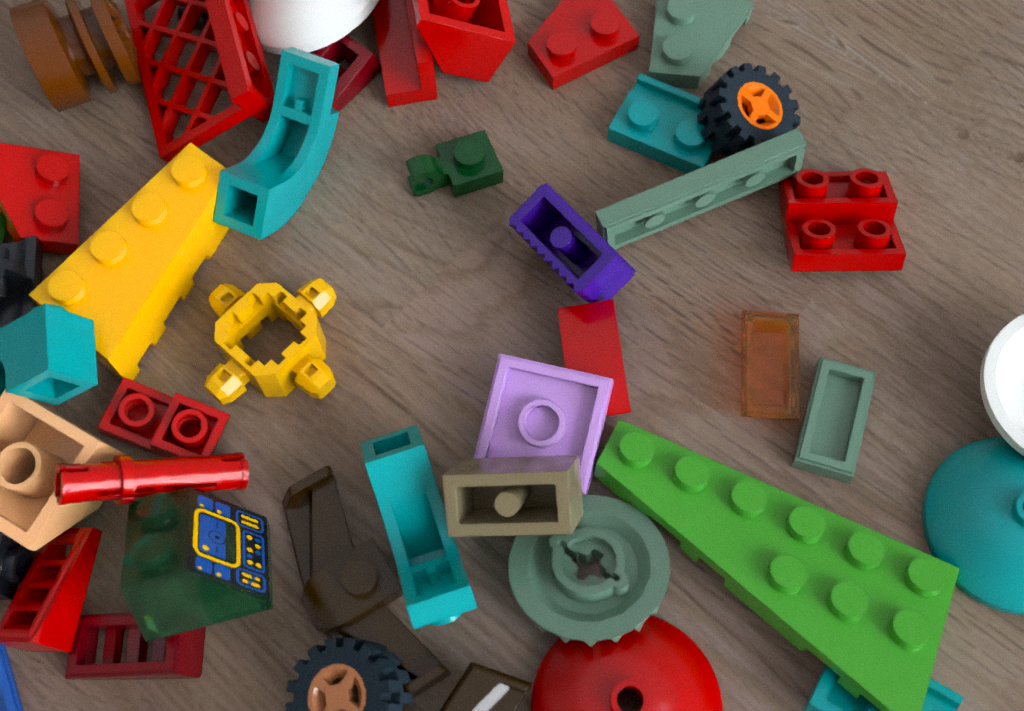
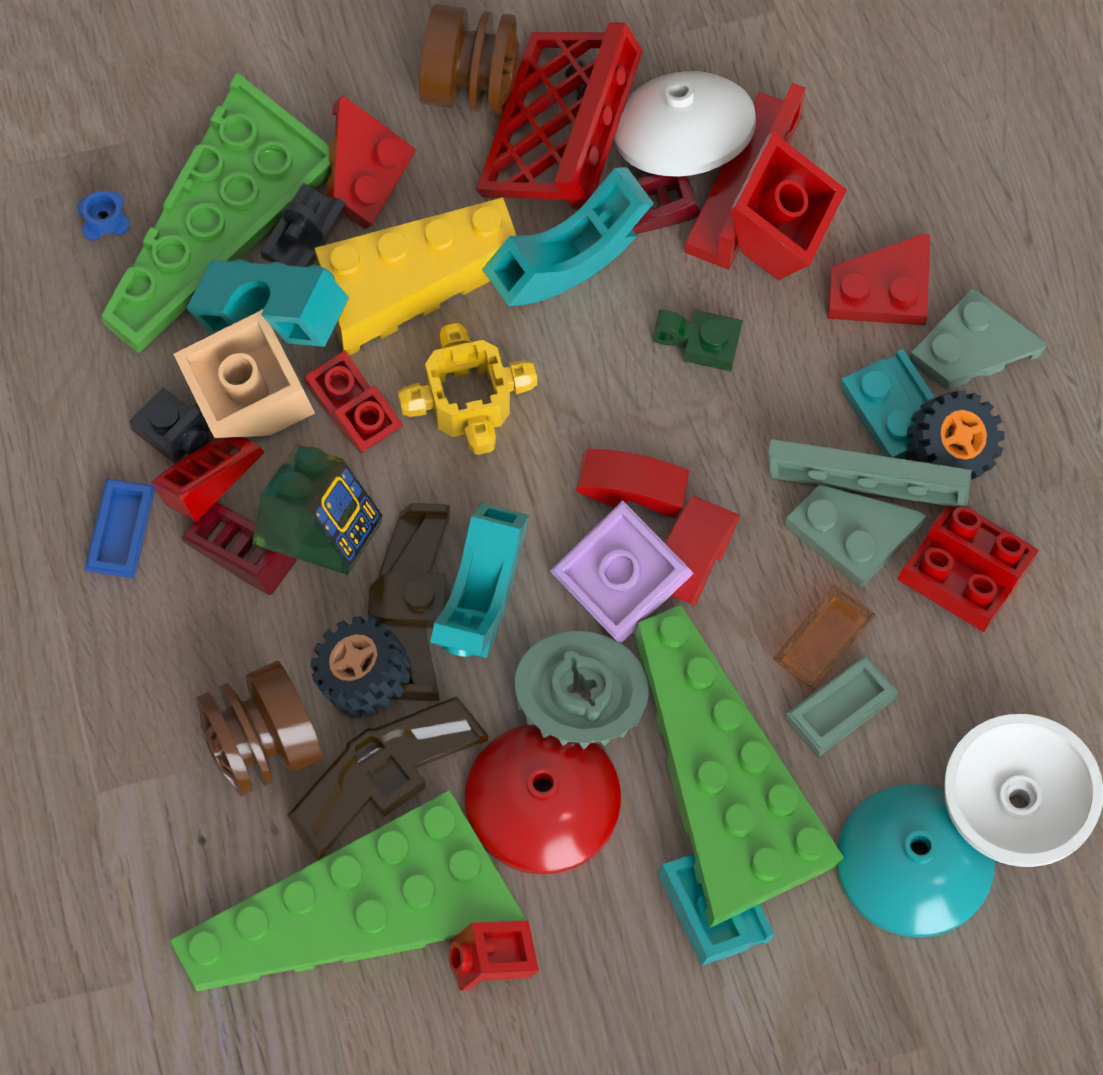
camera: 30 degrees right, 0 degrees up
red pin [54,452,249,505] -> none
dark tan brick [442,455,584,537] -> none
dark purple brick [509,183,636,303] -> none
none -> red slope [576,449,689,519]
none -> sand green wing [785,485,926,589]

